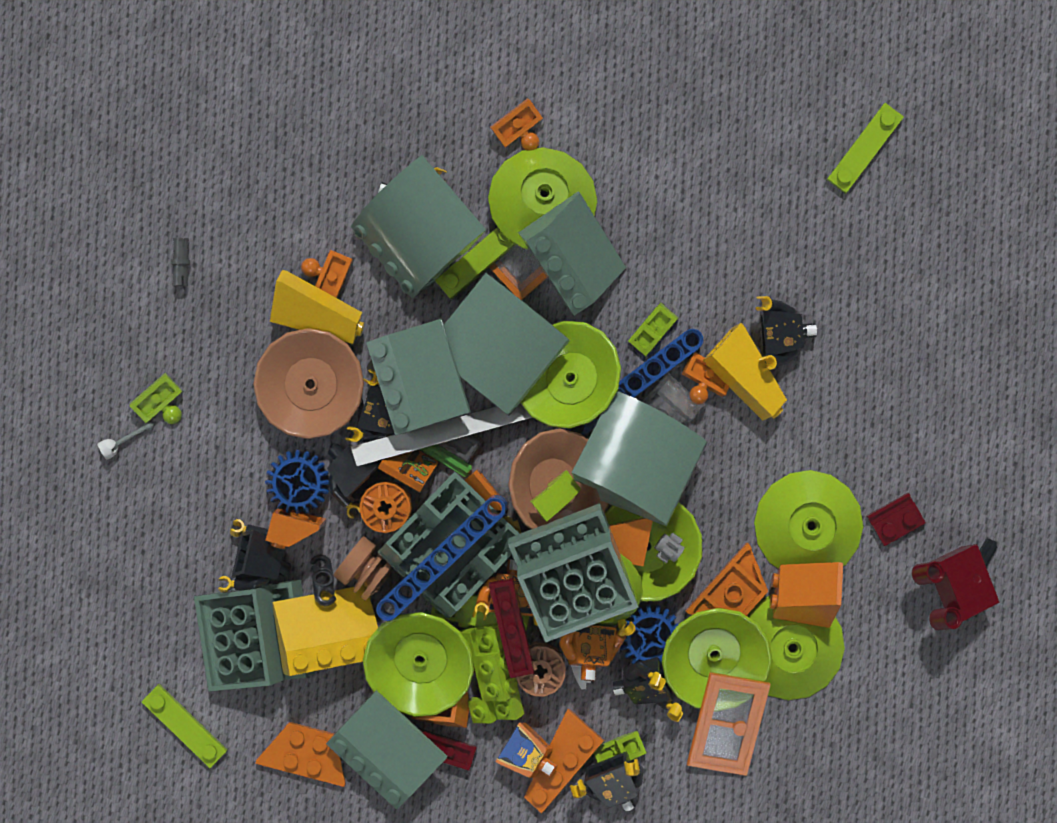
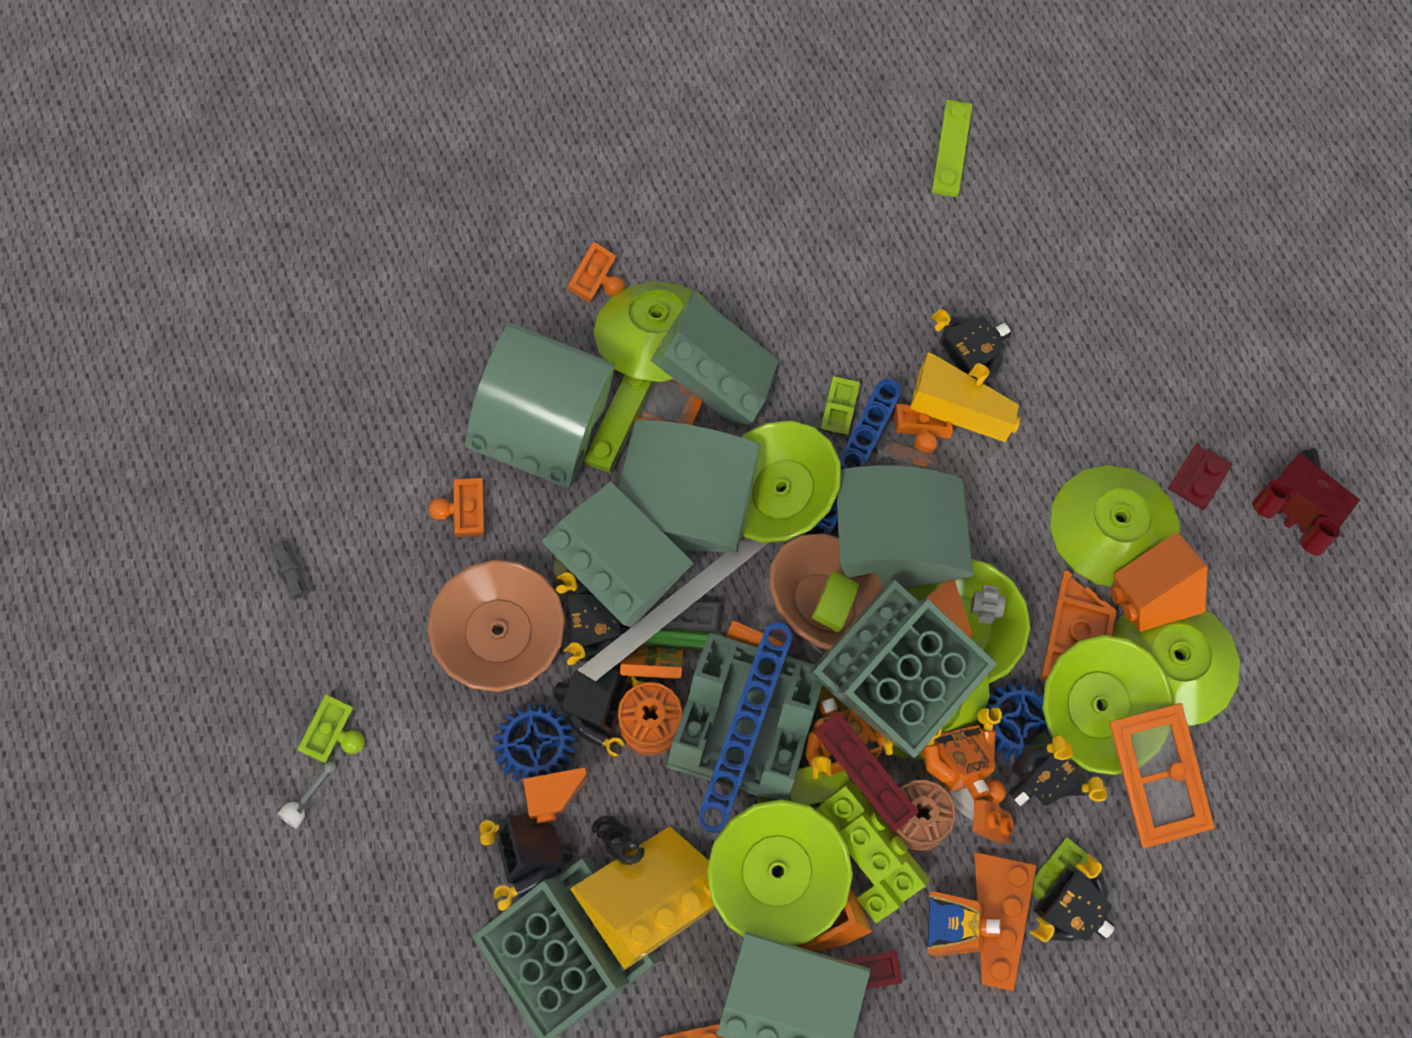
camera: 30 degrees left, 20 degrees down
yellow slope [270,270,364,344] -> none
nougat wheel [333,536,393,601] -> none
none -> orange plate [973,779,1014,844]

